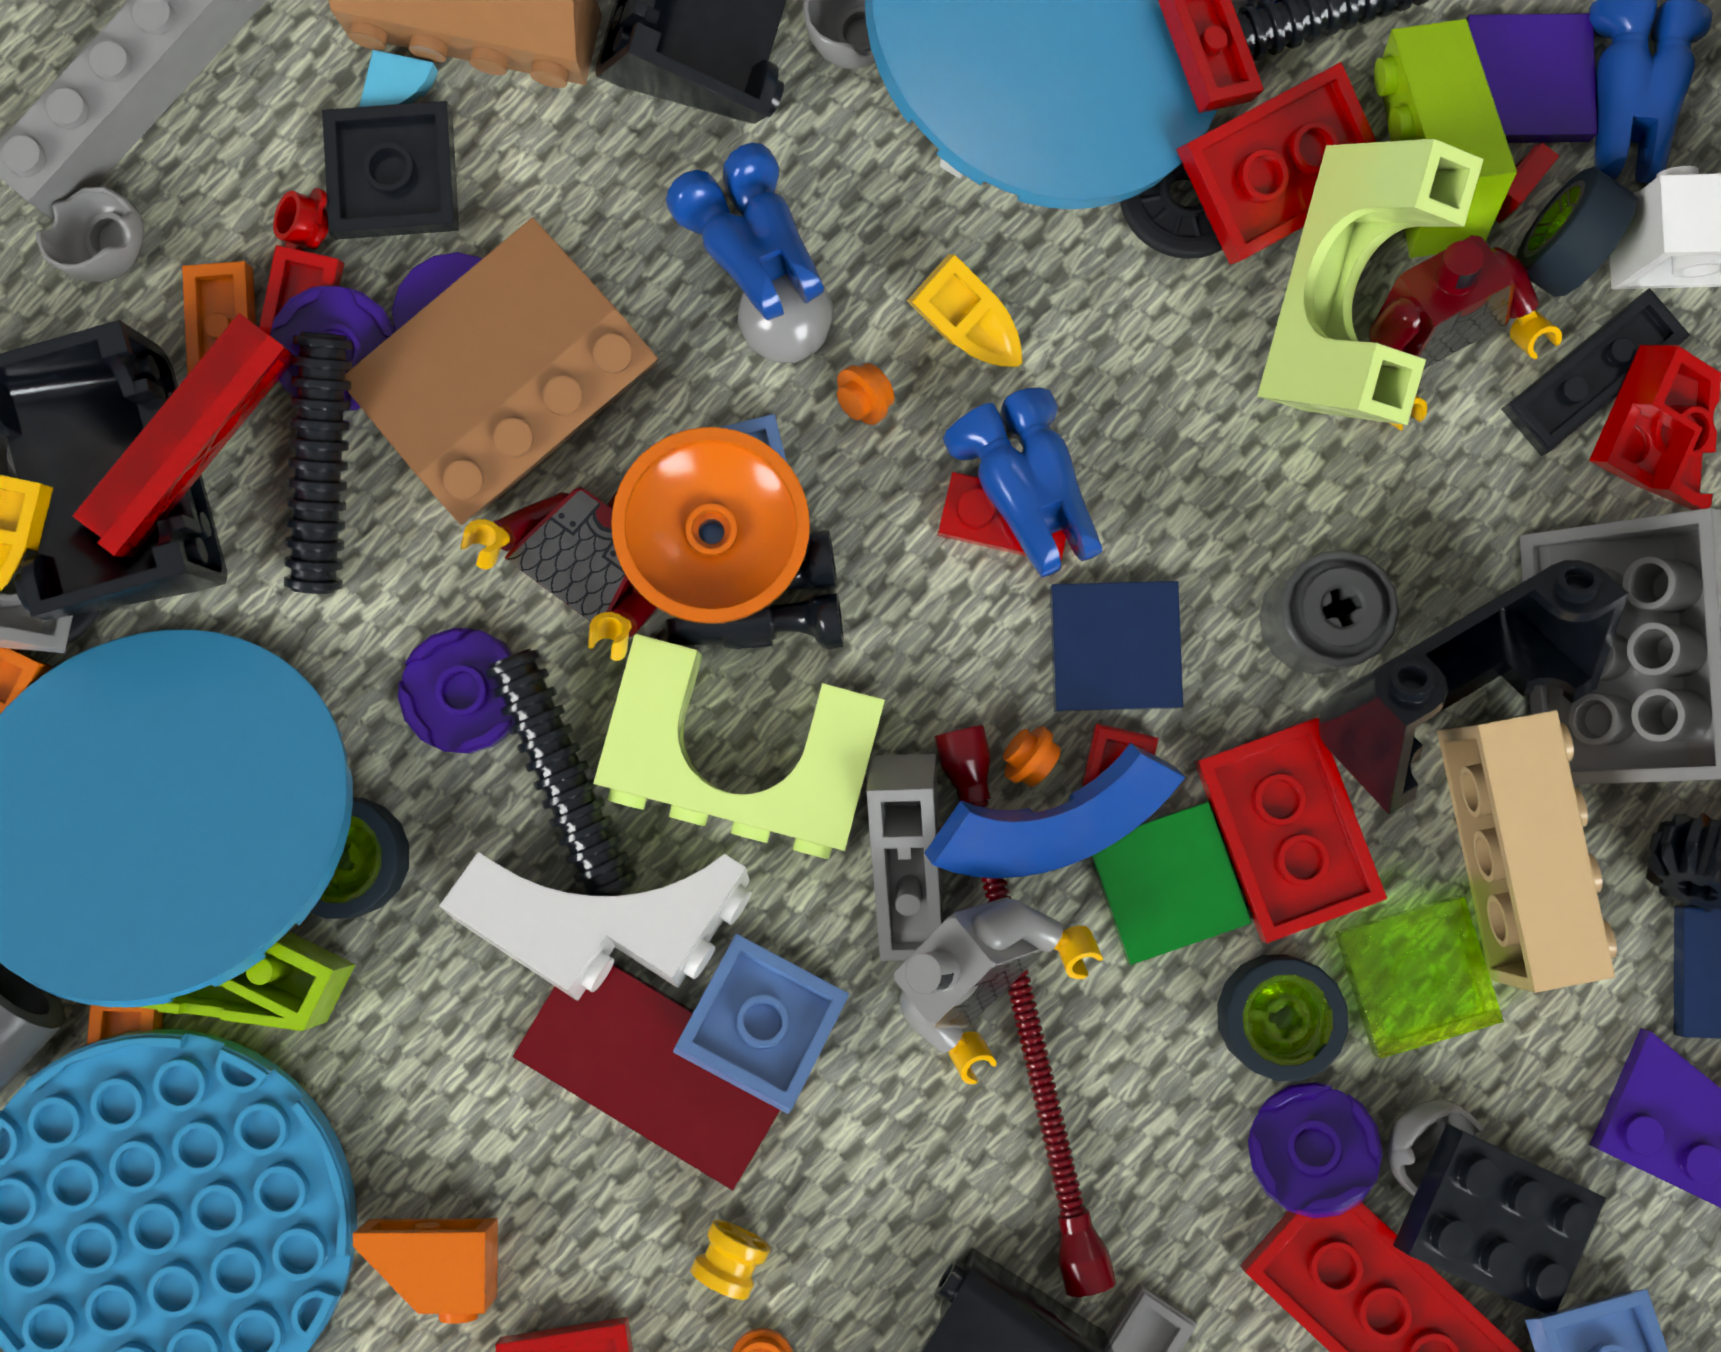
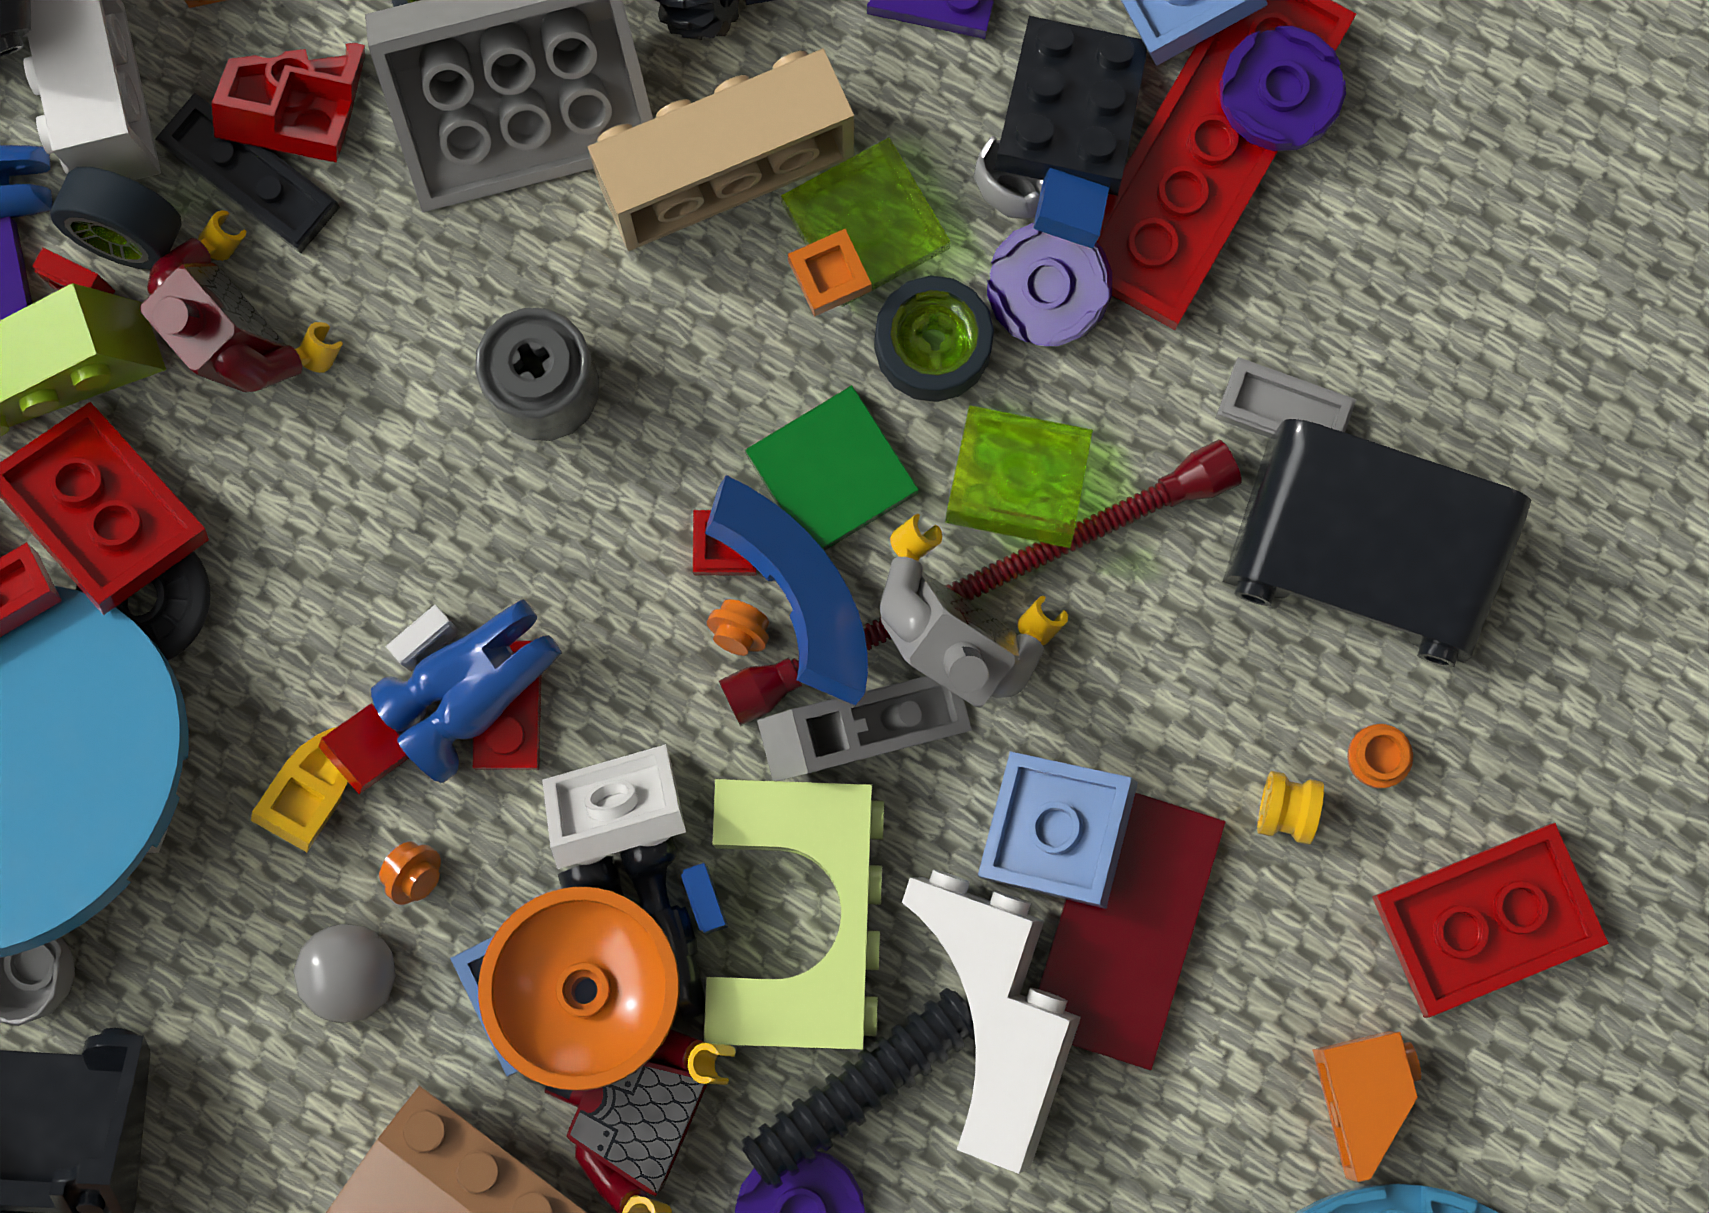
camera: 105 degrees left, 5 degrees down
blue piece [666,142,824,320] -> none
dark blue tile [1050,581,1183,712] -> none
red plate [1194,717,1387,943] -> none
yellowish green arch [1257,139,1484,425] -> none
black windscreen [1318,560,1629,814] -> none
none -> red tile [318,703,409,795]
none -> white tile [385,605,459,671]
none -> white plate [542,744,686,869]
none -> blue tile [681,863,728,935]
none -> orange plate [788,229,872,317]
none -> clear neon green plate [945,405,1093,548]
none -> blue tile [1033,168,1109,249]

